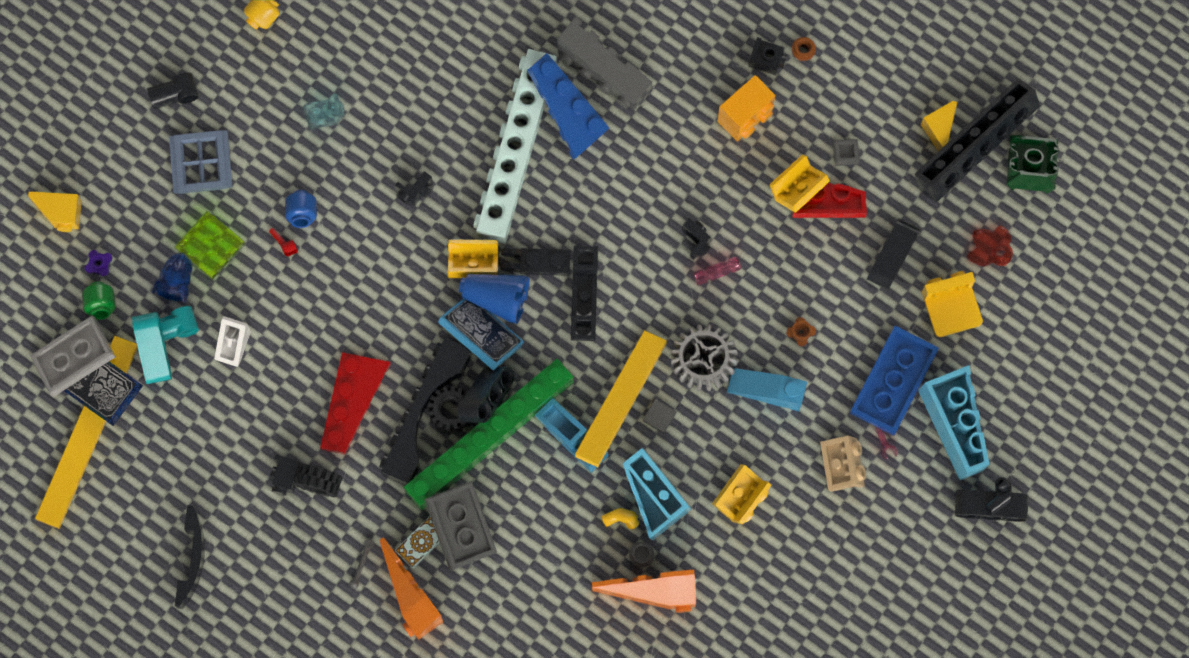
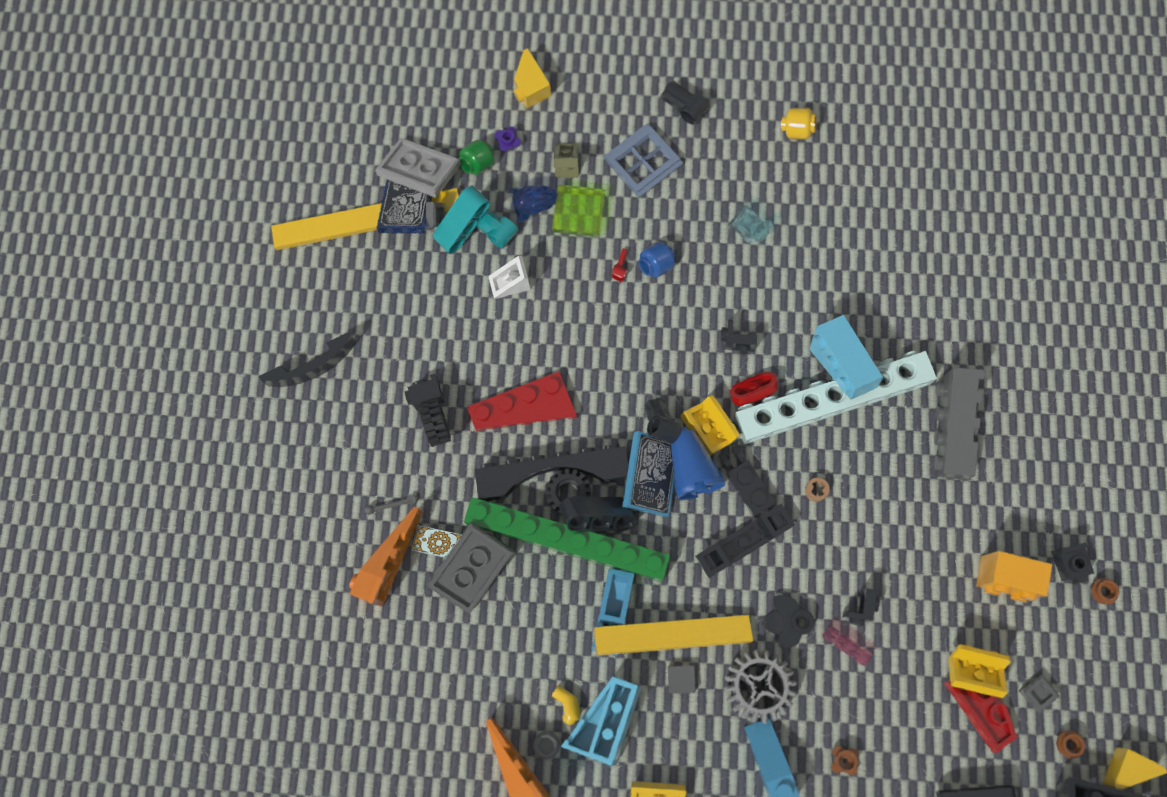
camera: 65 degrees right, 0 degrees up
blue wing [527,53,609,160] -> none
none -> dark grey tile [426,202,446,227]
none -> olive slope [553,143,579,178]
none -> black piece [644,397,681,444]
none -> red plate [730,372,779,406]
none -> black plate [761,595,814,648]
none -> medium nougat bush [805,478,830,502]
none -> medium azure wedge [809,315,883,400]
none -> dark orange plate [1056,730,1085,759]

